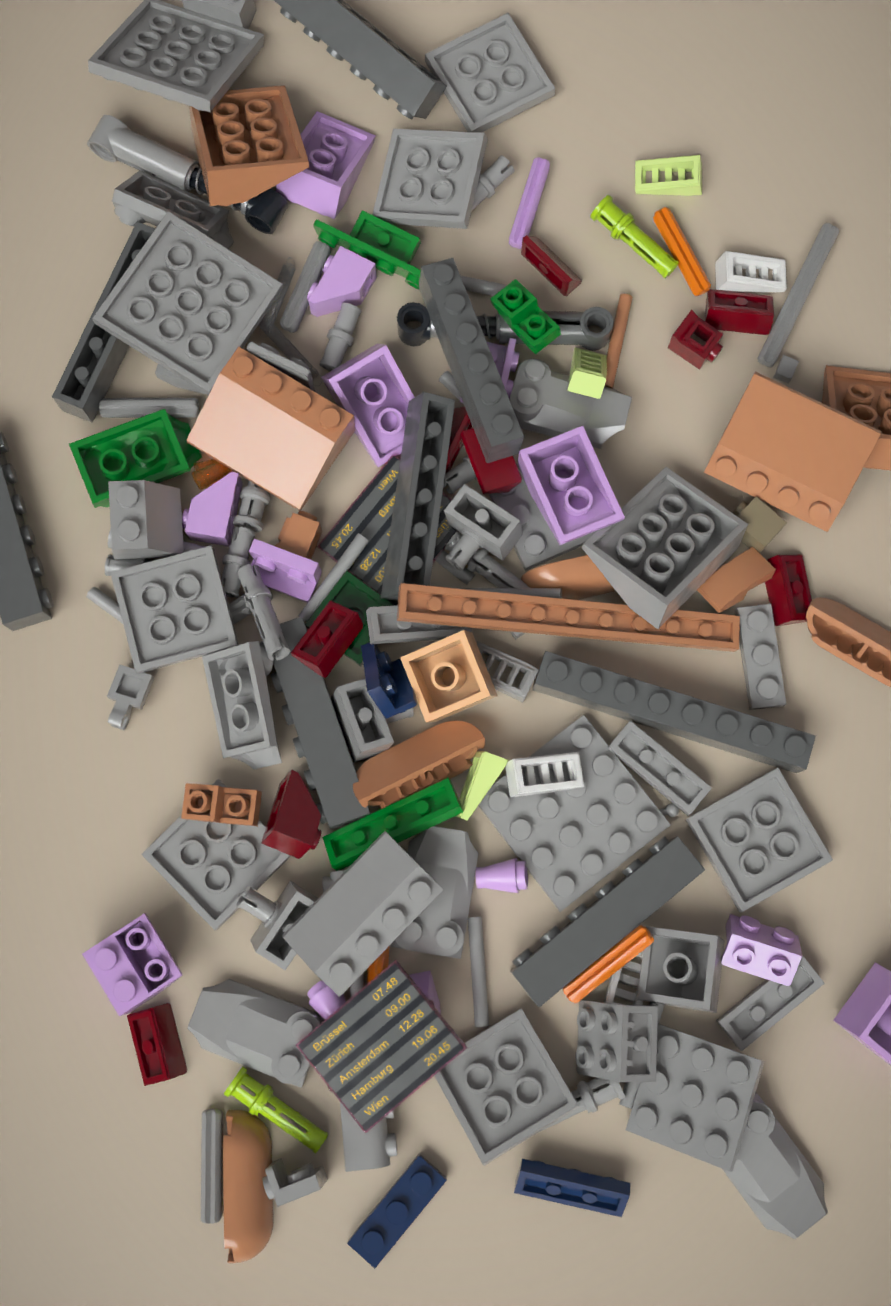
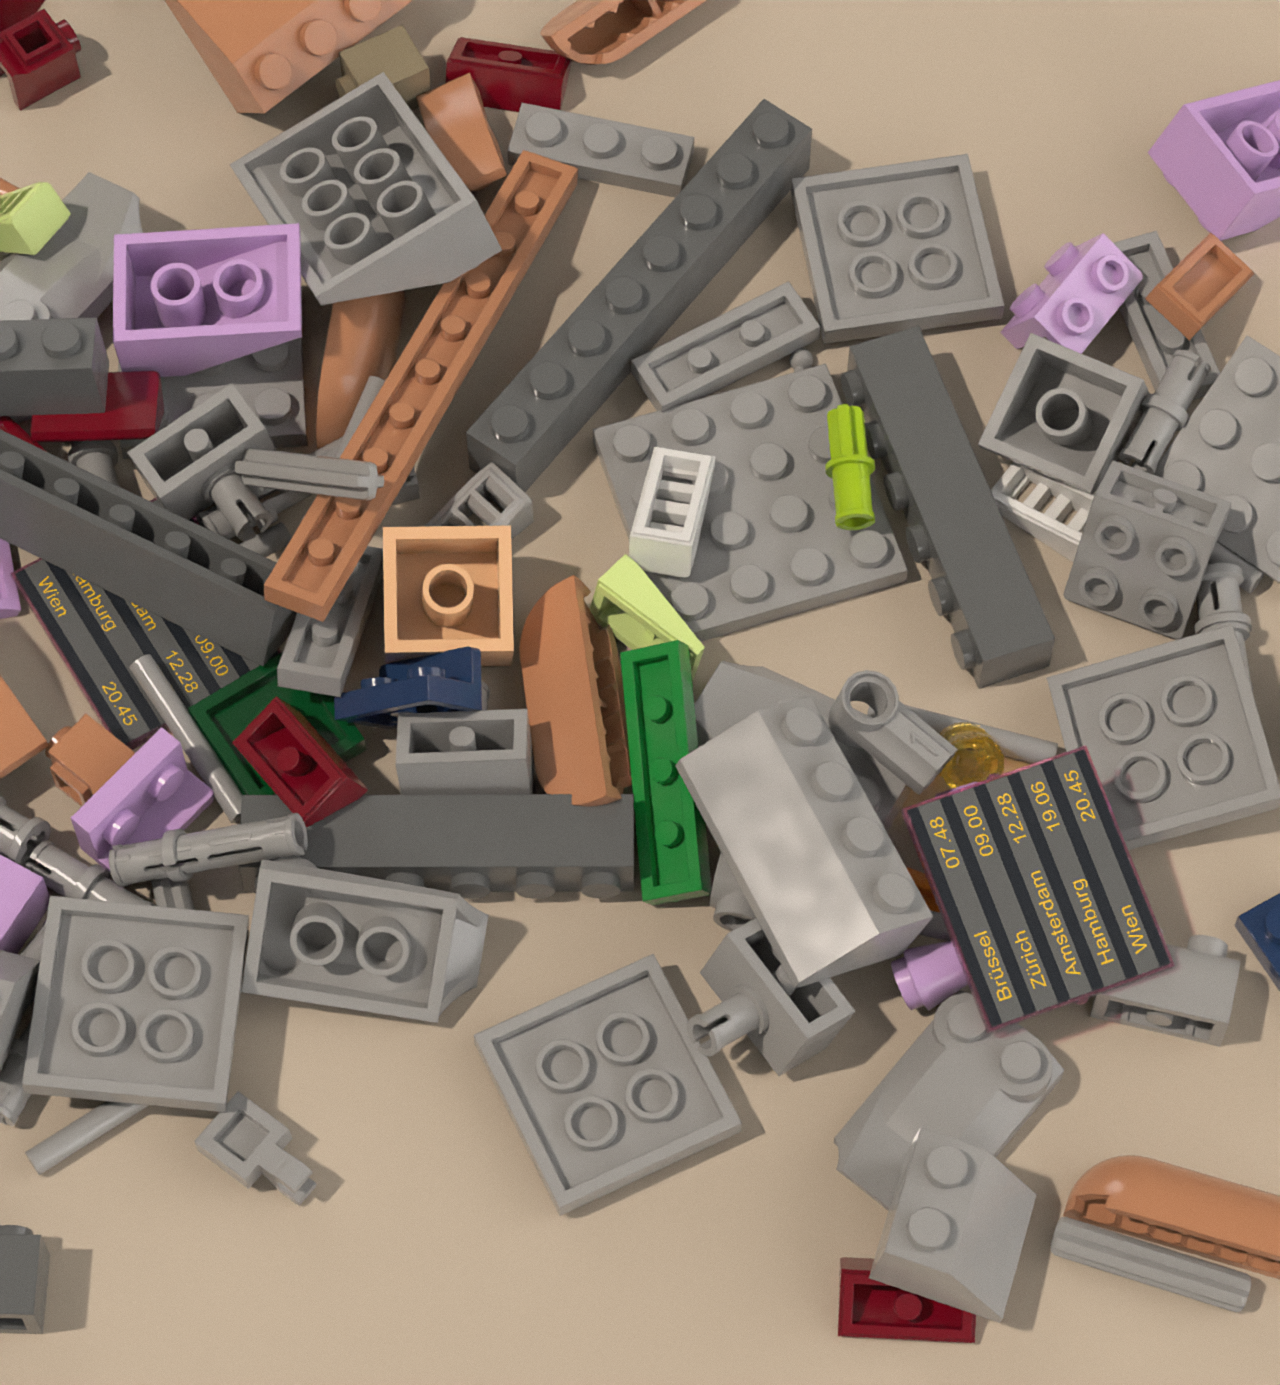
camera: 70 degrees left, 15 degrees down
lavender slope [82,913,183,1016] -> none
nougat slope [181,783,262,827] -> none
lime pin [224,1066,329,1154] -> none
dark red slope [261,770,322,859] -> none
light grey bracket [262,1158,328,1207] -> none
lavender cone [476,858,528,894] -> none
orange axle [563,925,654,1003] -> none
none -> light grey axle [234,448,384,501]
none -> lime axle [825,404,875,530]
none -> light grey piece [828,670,958,795]
none -> light grey slope [869,1127,1037,1323]
none -> clear yellow wheel [939,722,1004,789]
none -> light grey pin [1118,350,1211,474]
none -> nougat tile [1145,233,1255,341]

